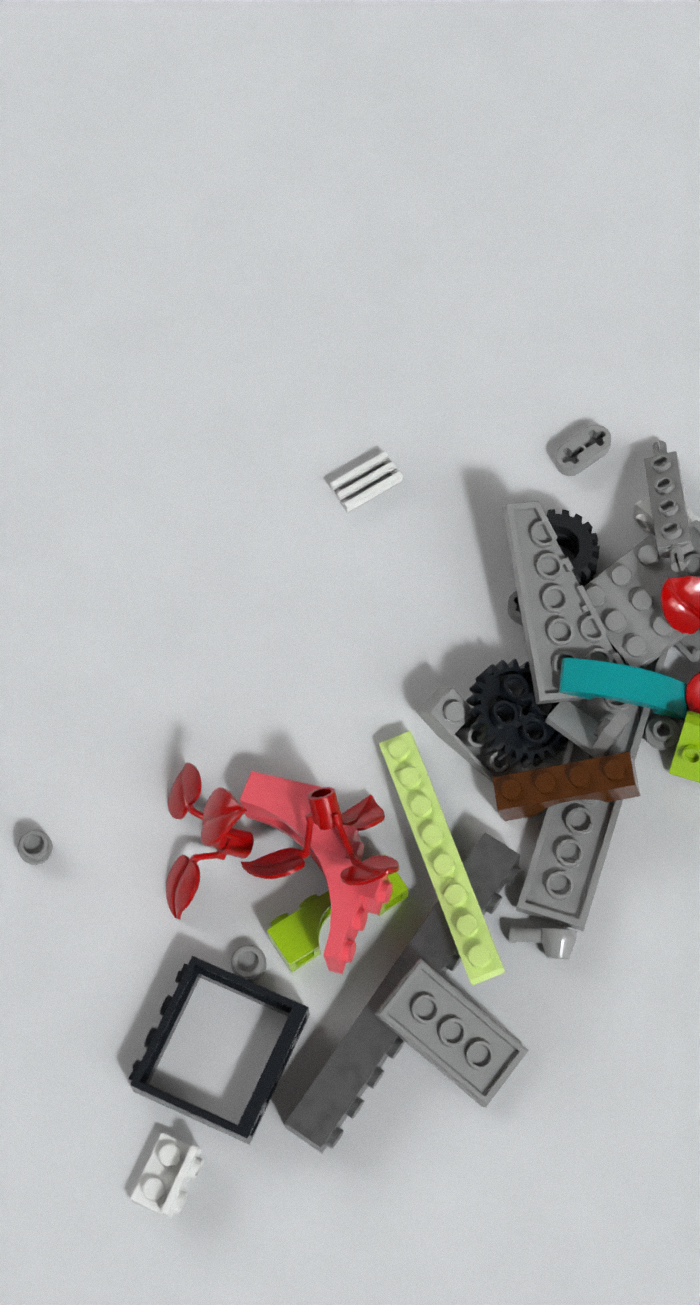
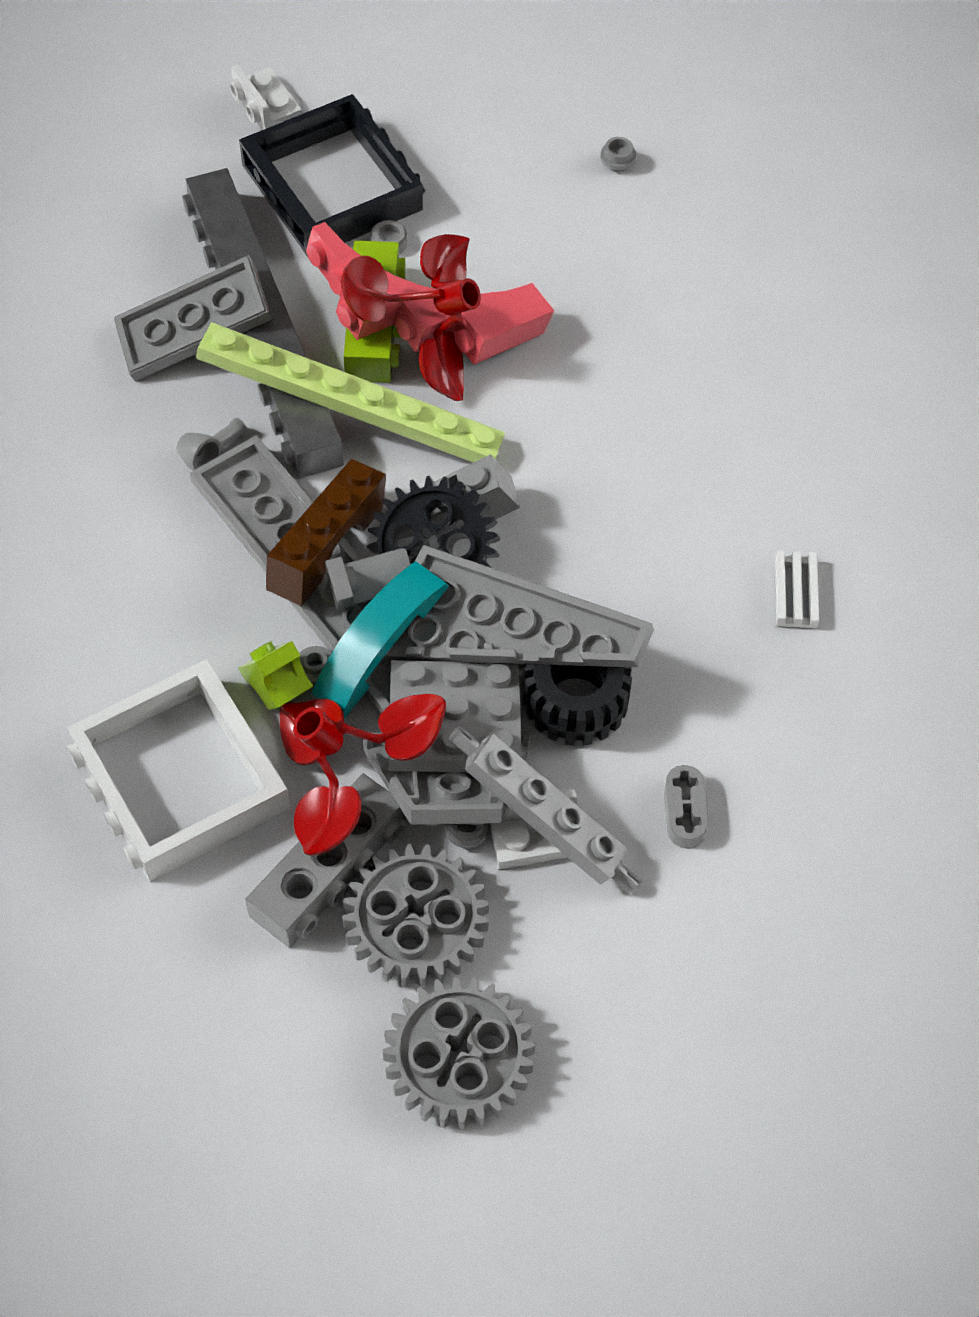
camera: 120 degrees right, 10 degrees down
red plant [166,762,254,920] -> none

